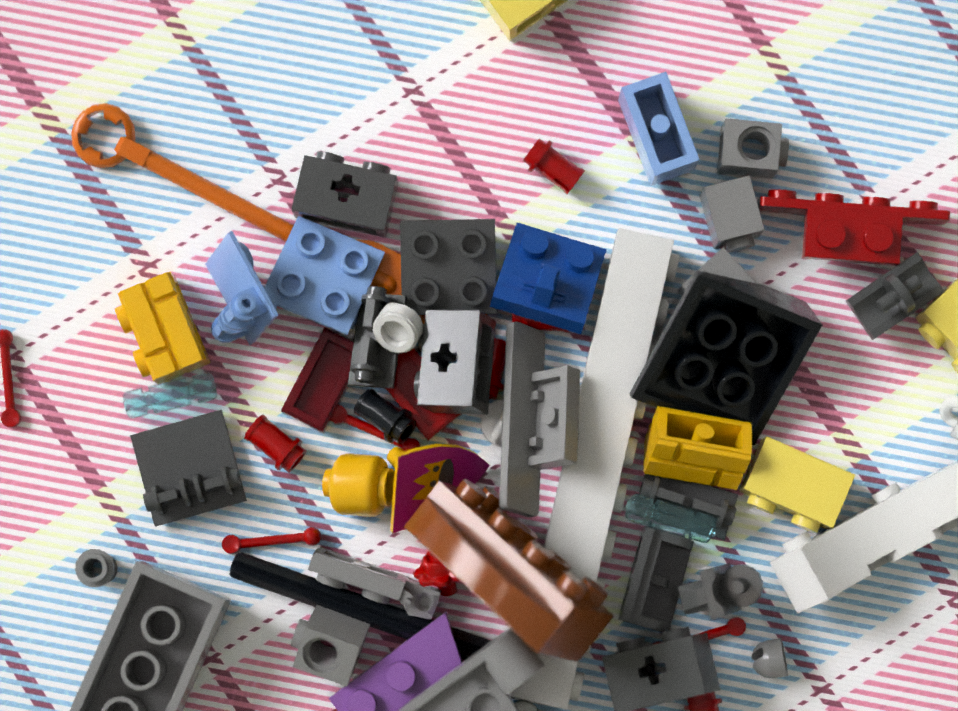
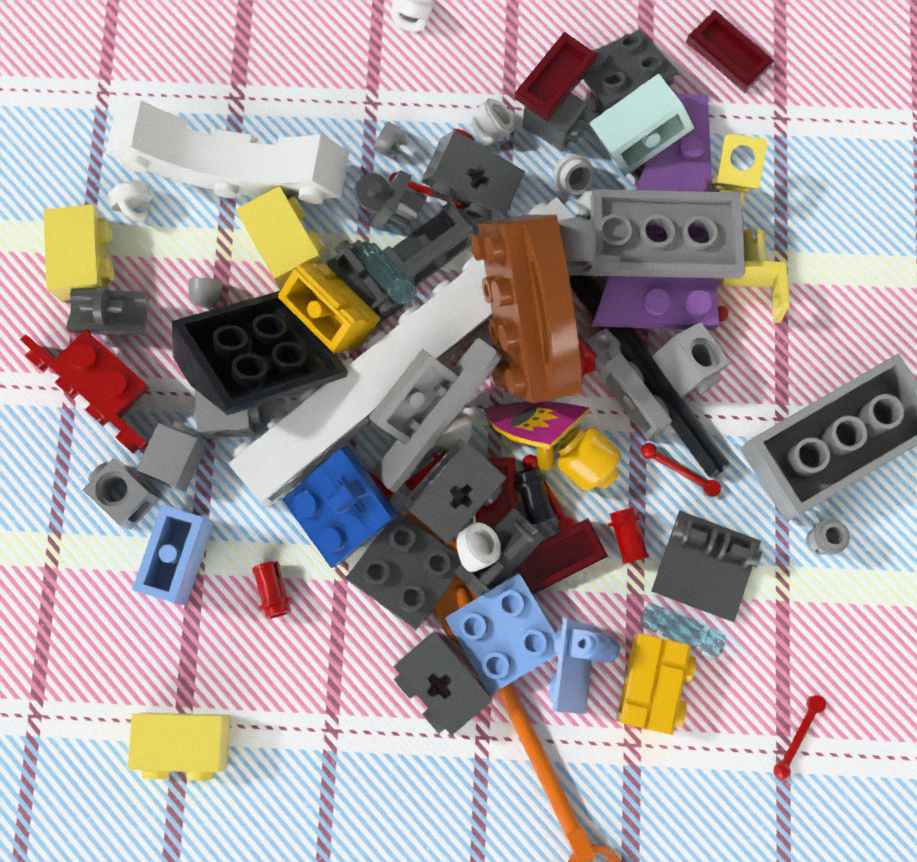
camera: 140 degrees left, 5 degrees down
none -> light grey hinge [188,277,223,308]

